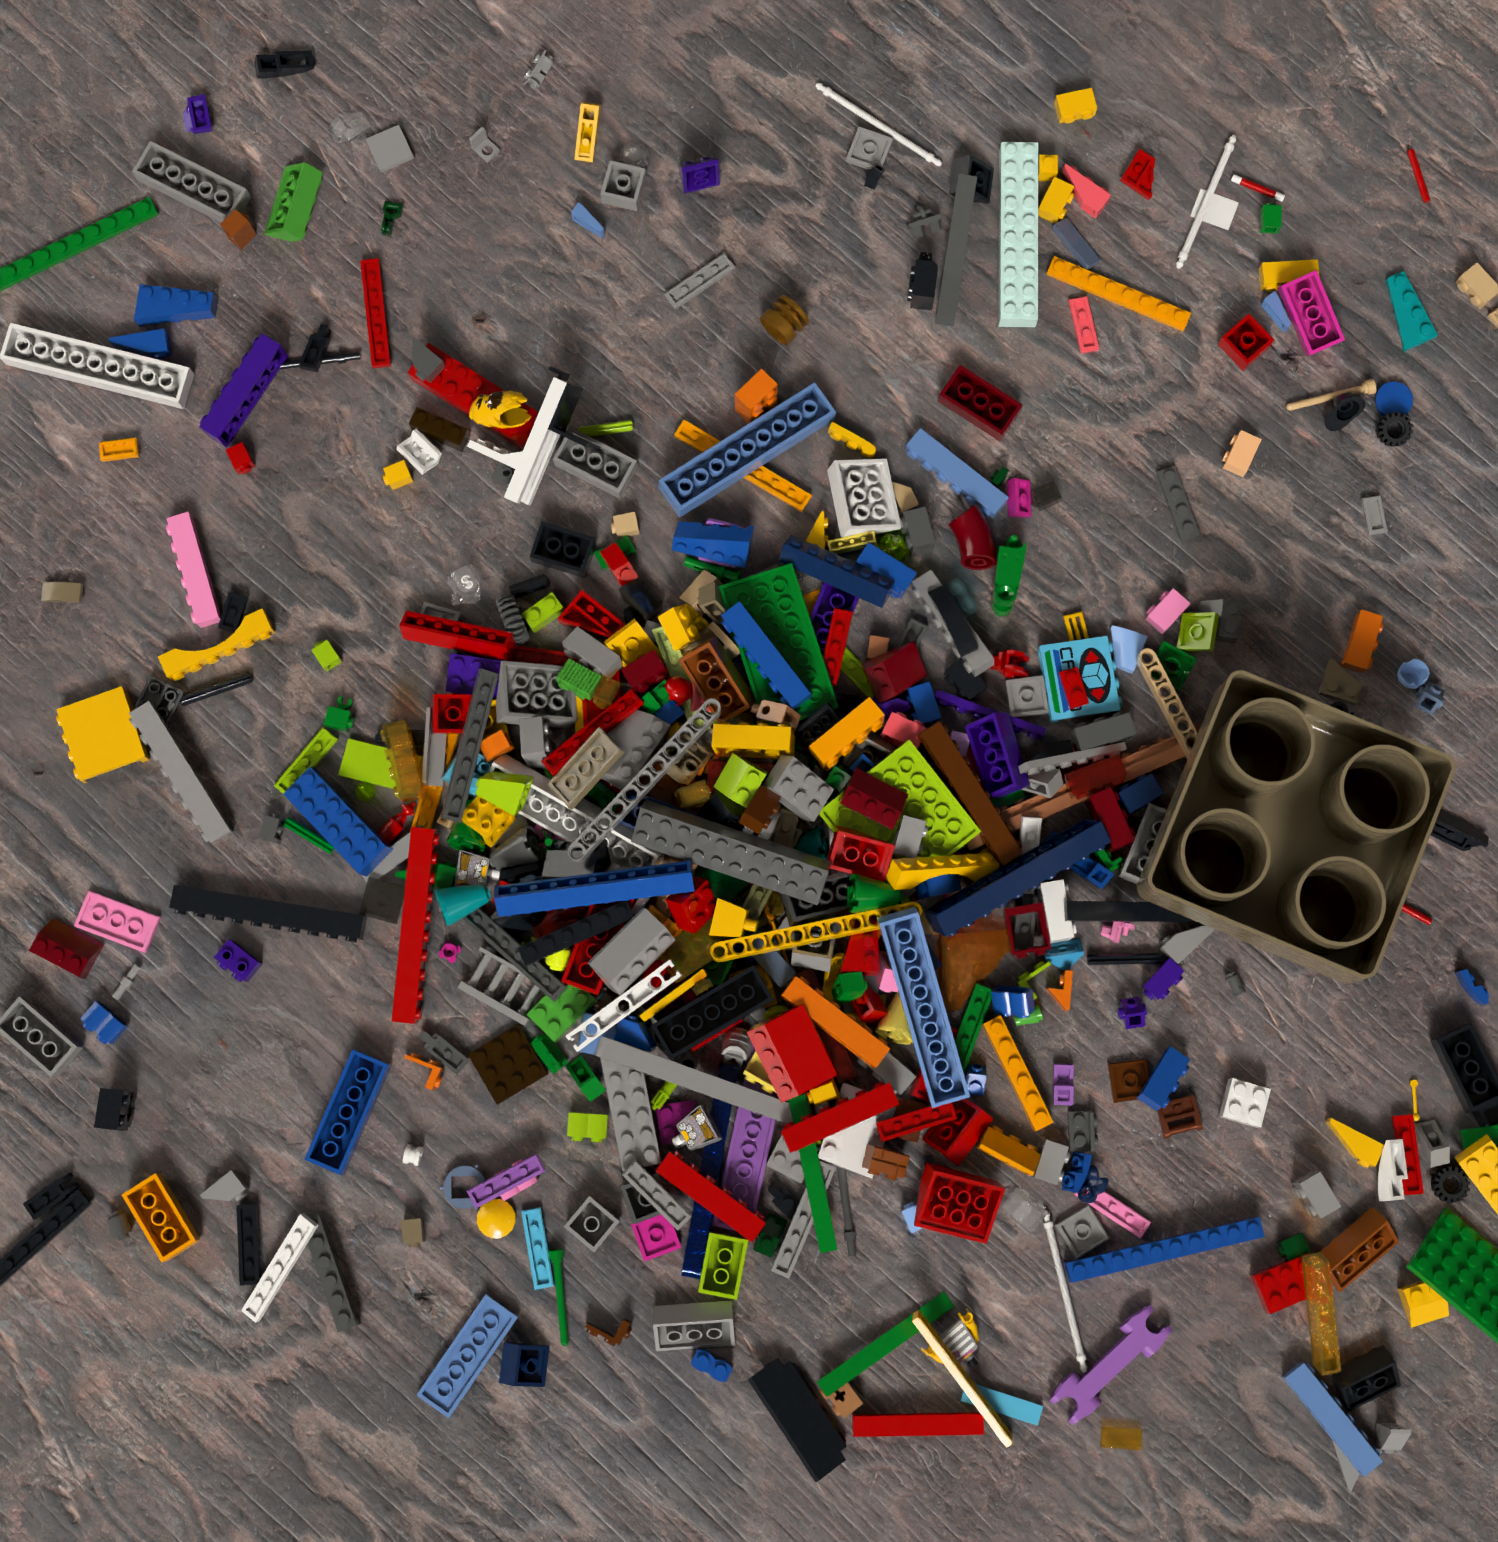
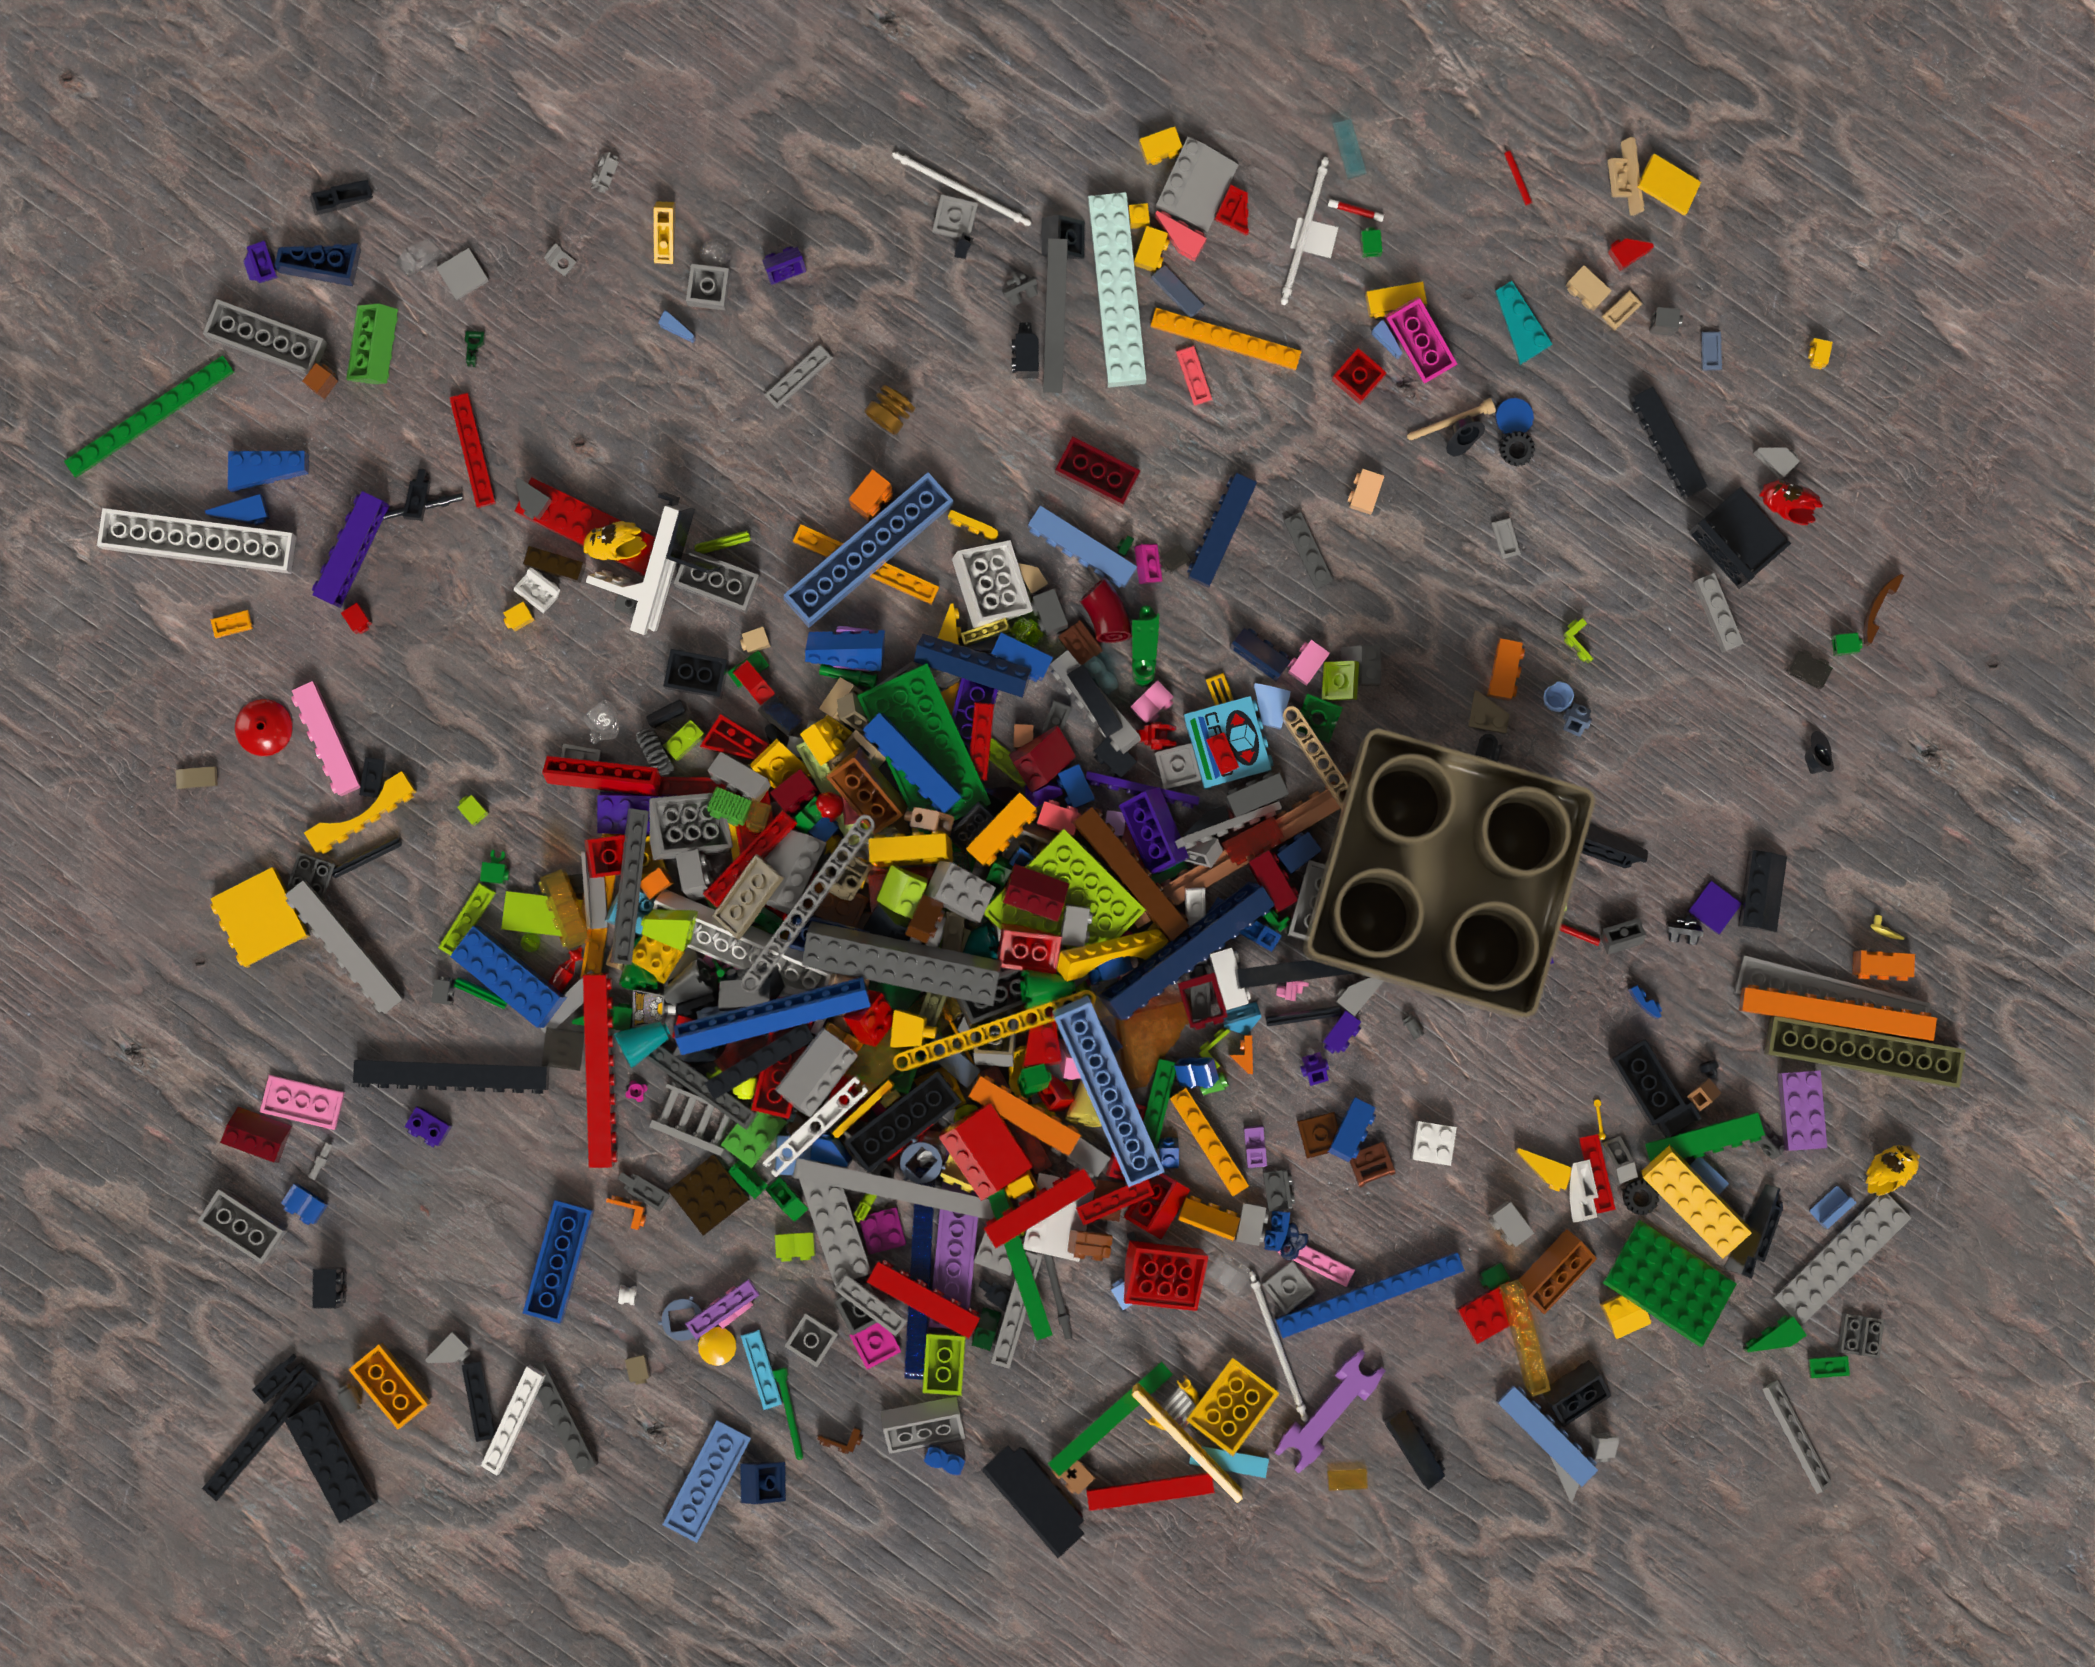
camera: 10 degrees left, 5 degrees up
torso [672,1105,723,1150] -> none
clear yellow slope [674,780,711,810] -> none
none -> red dish [235,699,293,756]
none -> dark blue wedge [275,243,361,287]
none -> black brick [284,1400,378,1524]
none -> sand blue piece [900,1138,946,1183]
none -> copper plate [1058,620,1103,665]
none -> bright pink brick [1130,681,1174,725]
none -> light grey slope [1156,137,1239,233]
none -> yellow slope [1186,1357,1279,1457]
none -> dark blue brick [1187,473,1257,588]
none -> dark blue slope [1230,628,1291,682]
none -> clear light blue plate [1332,119,1366,180]
none -> black slope [1383,1408,1446,1490]
none -> lime bracket [1563,618,1593,663]
none -> dark grey brick [1601,918,1646,955]

